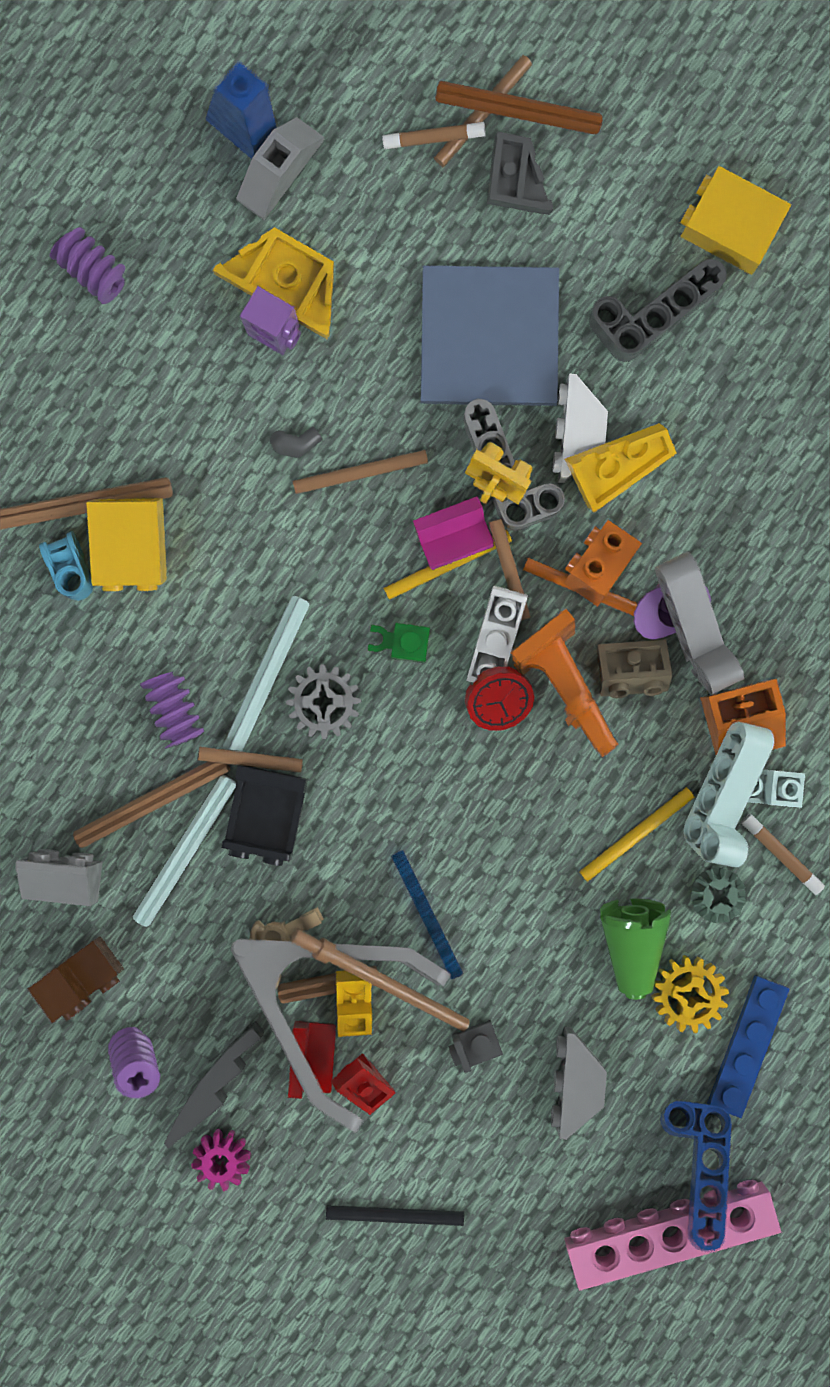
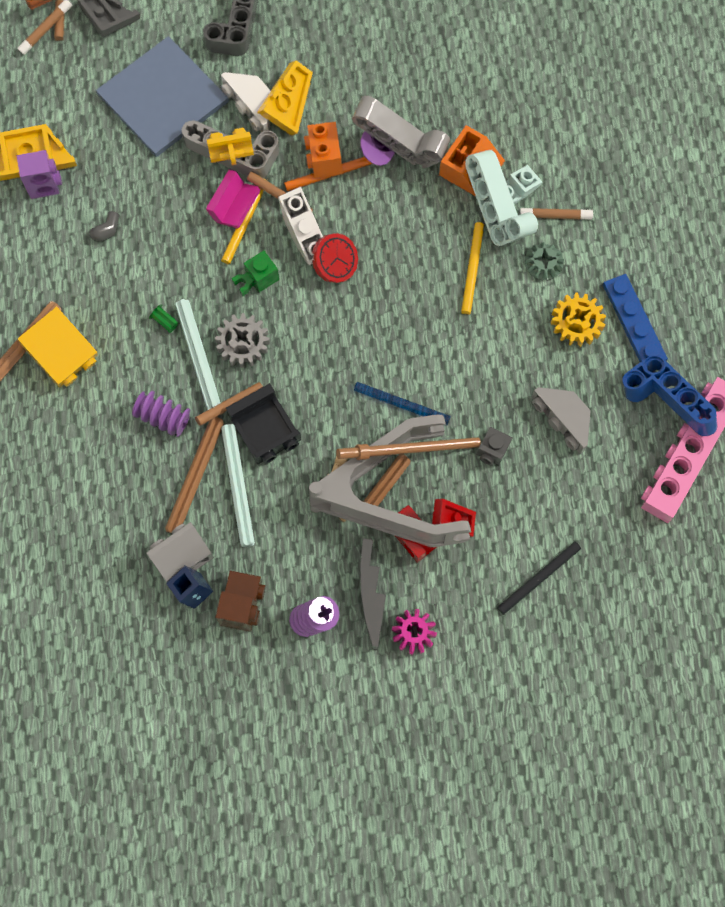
camera: 45 degrees left, 15 degrees down
medium azure piece [39,531,93,601] -> none
medium nougat bar [293,450,428,494] -> none
yellow slope [336,971,372,1037] -> none
orange piece [511,609,619,757] -> none
dark tan bracket [597,639,672,698] -> none
bright green cone [600,898,671,1000] -> none
none -> green piece [149,304,179,333]
none -> dark blue brick [166,566,214,609]

